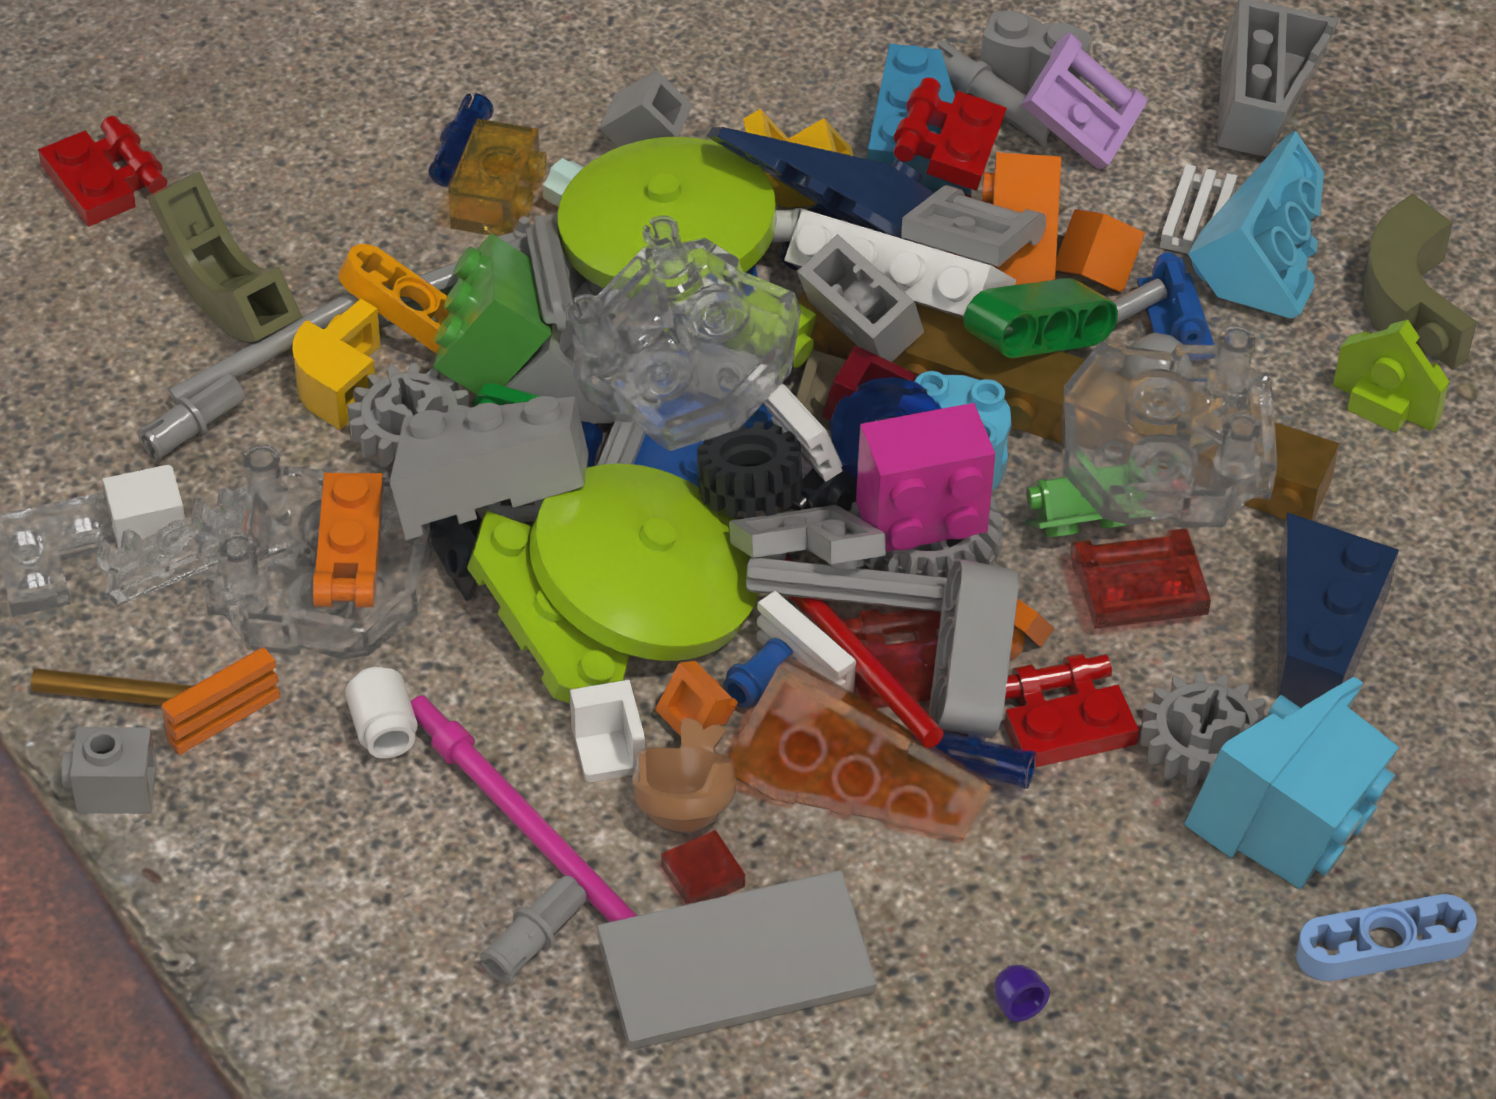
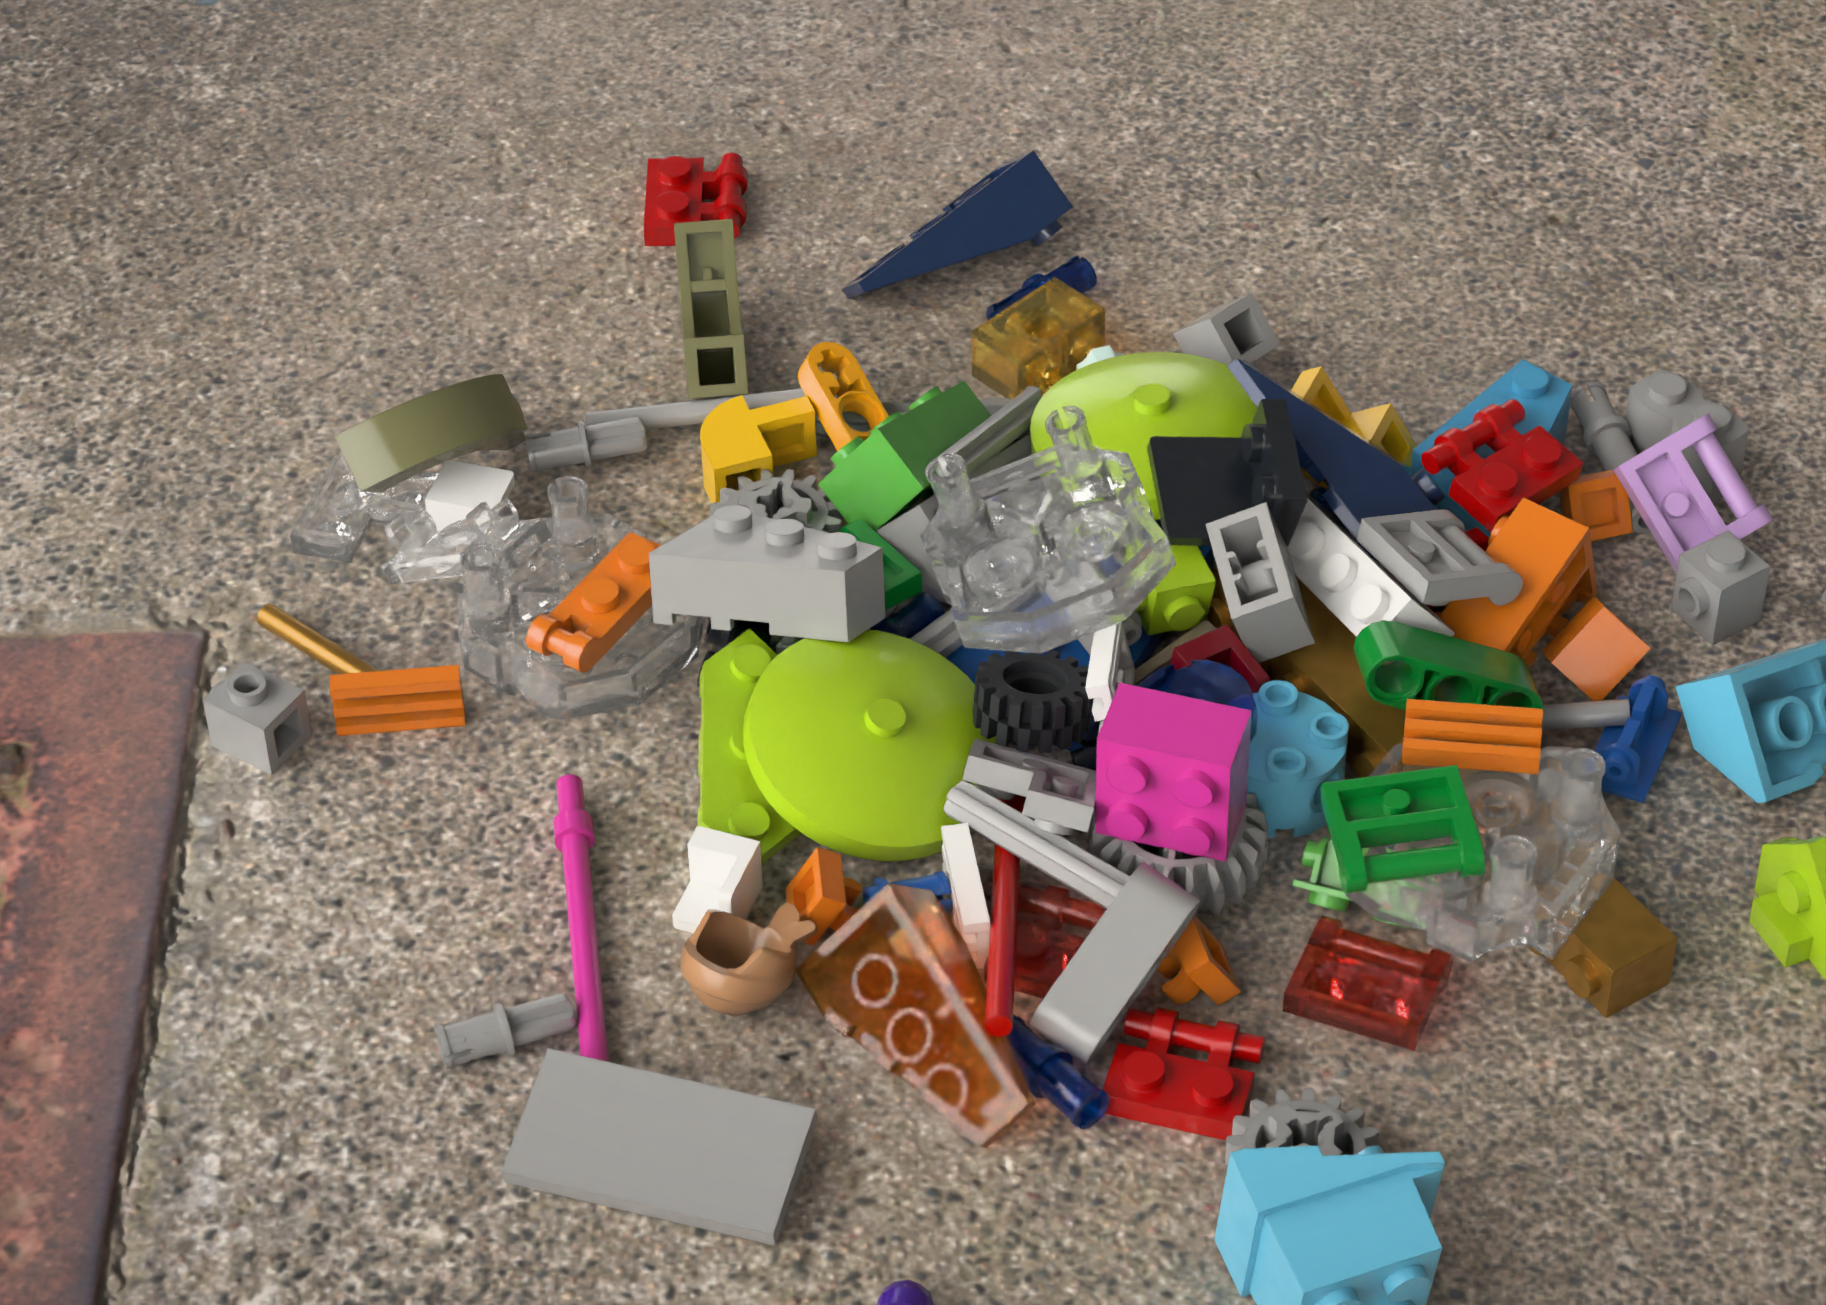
camera: 35 degrees right, 5 degrees down
white brick [345,667,418,758] -> none
clear red tile [661,830,746,905] -> none
white tile [1160,164,1237,254] -> none
dark blue wedge [1278,512,1399,708] -> none
none -> olive arch [335,374,528,492]
none -> dark blue wedge [842,150,1073,299]
none -> black bracket [1147,399,1308,546]
none -> green plate [1321,765,1485,894]
none -> orange tile [1402,699,1543,774]
none -> orange tile [1559,469,1633,542]
none -> light grey brick [1671,530,1770,646]

